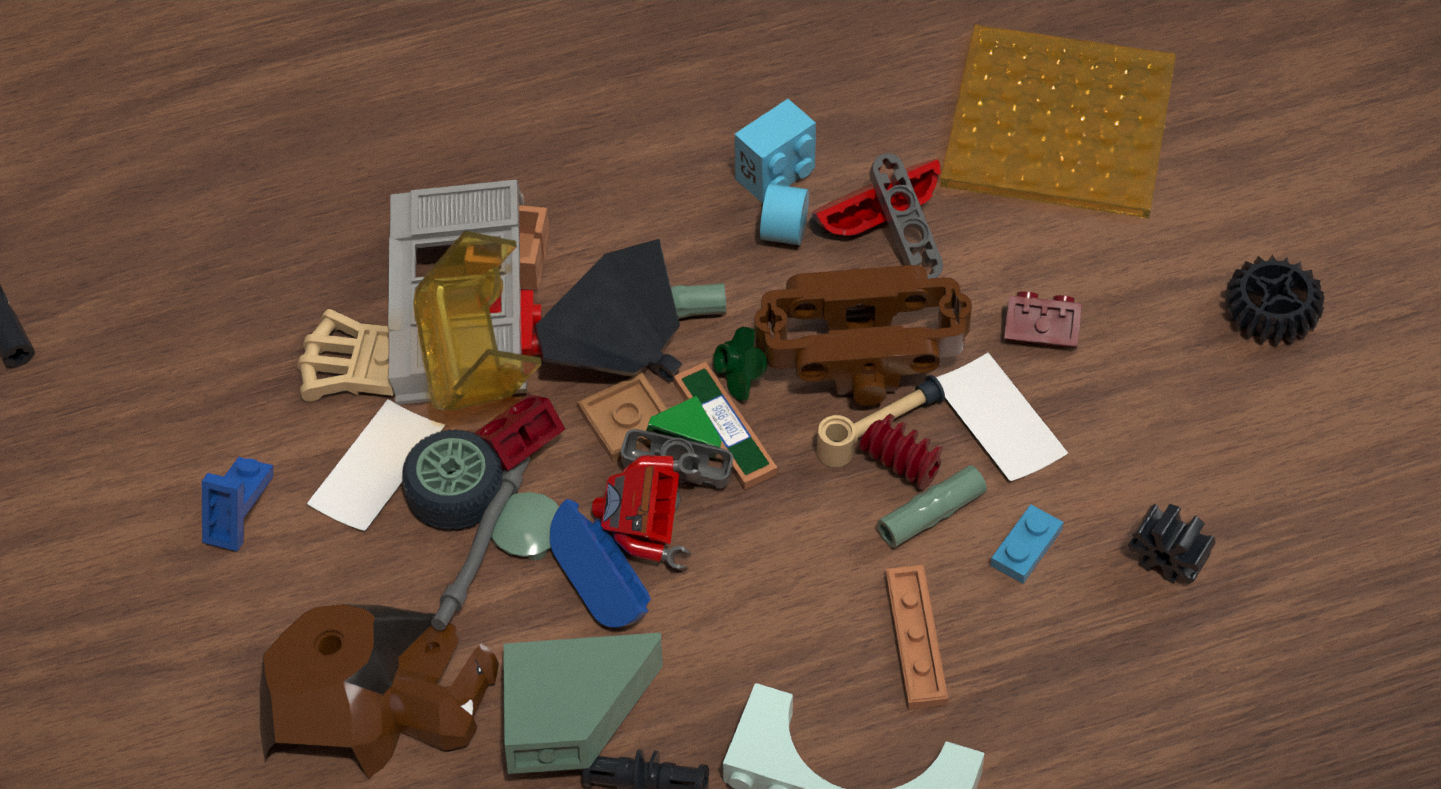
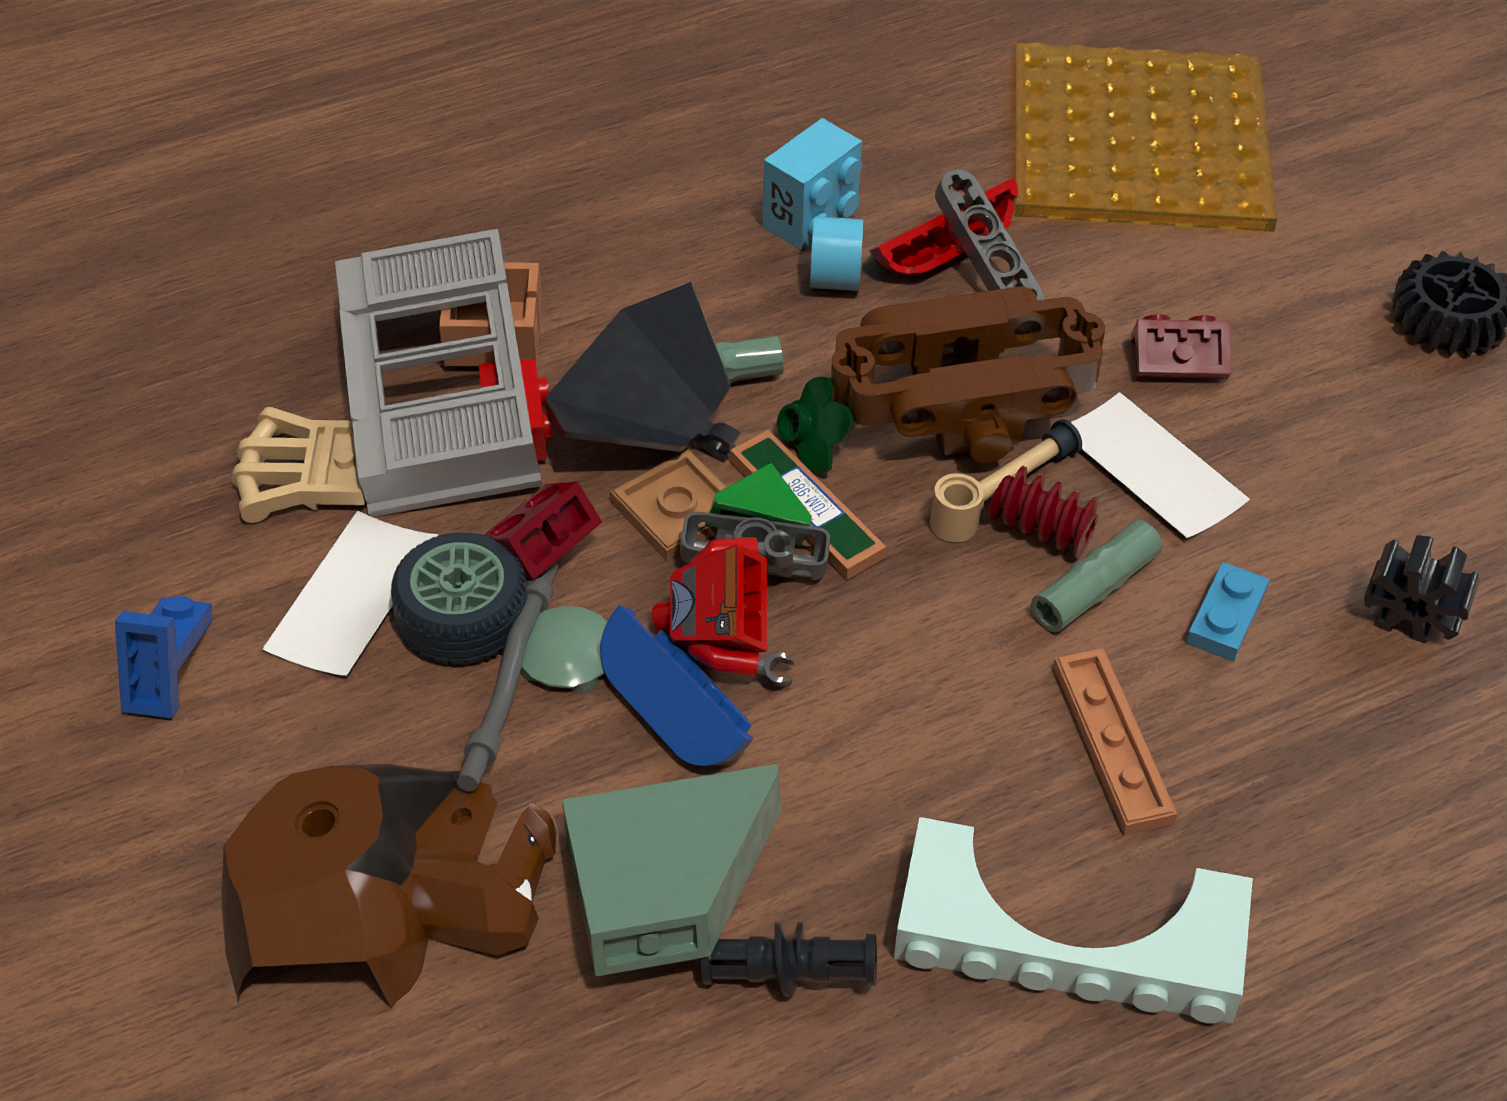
camera: 10 degrees left, 5 degrees down
clear yellow windscreen [413,230,541,411] -> none

